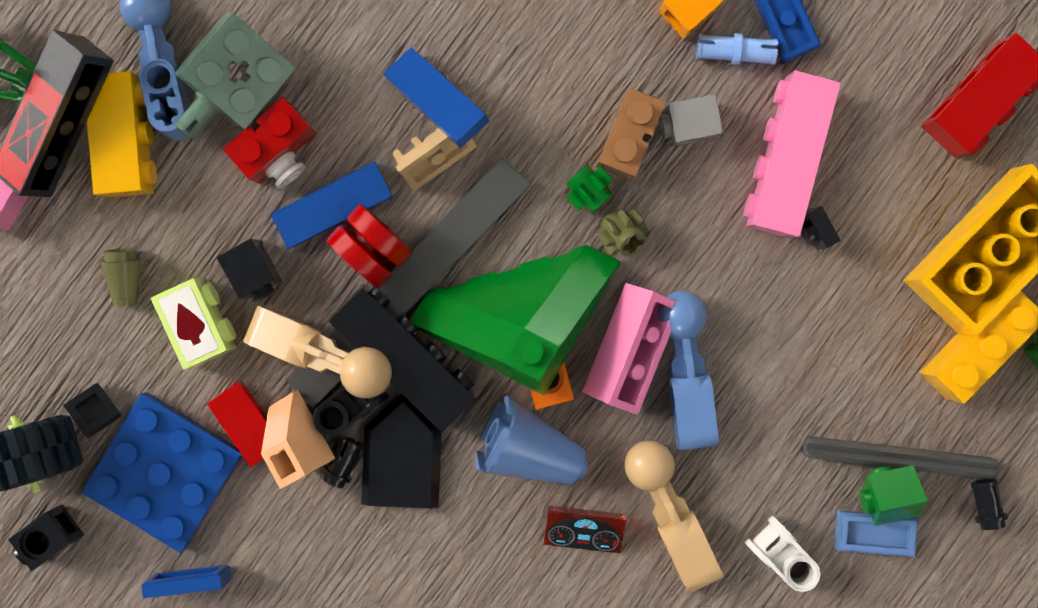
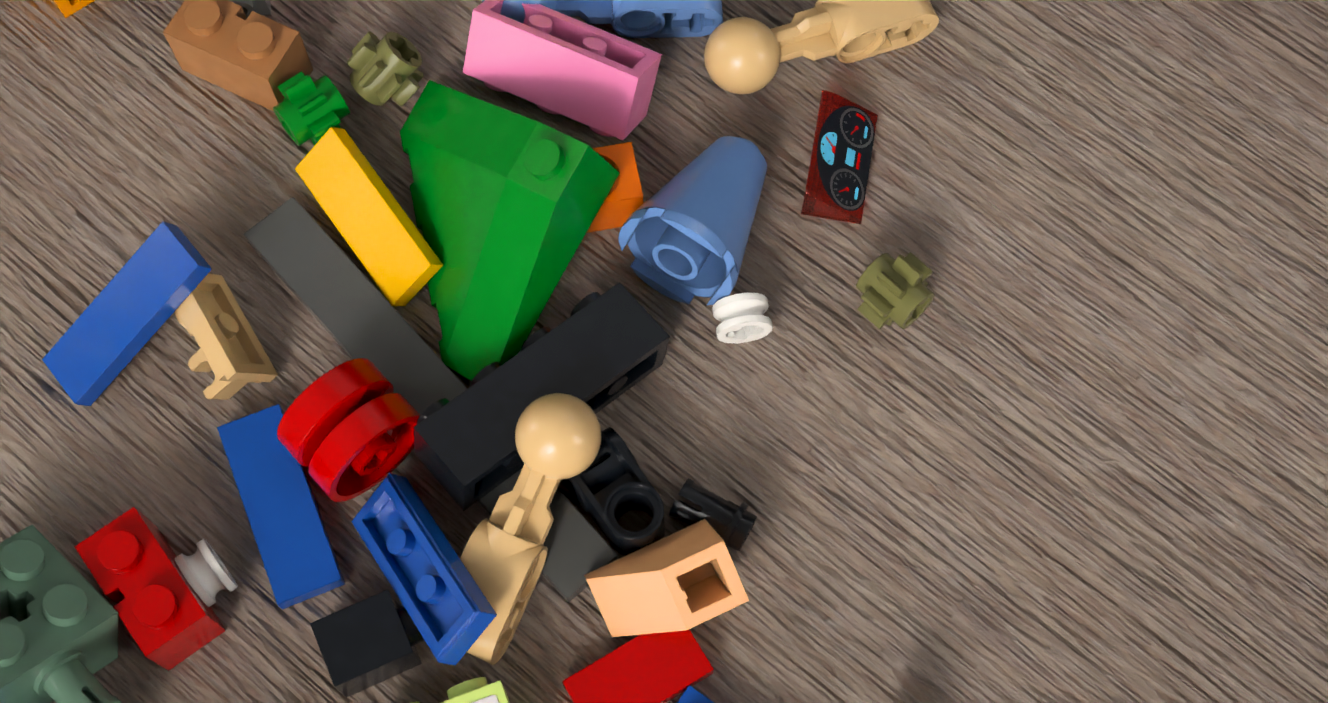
camera: 90 degrees left, 20 degrees down
black tile [361,393,442,509] -> none
none -> yellow tile [295,127,443,306]
none -> blue tile [351,473,497,665]
none -> white bush [712,292,773,344]
none -> olive gear [856,252,935,330]

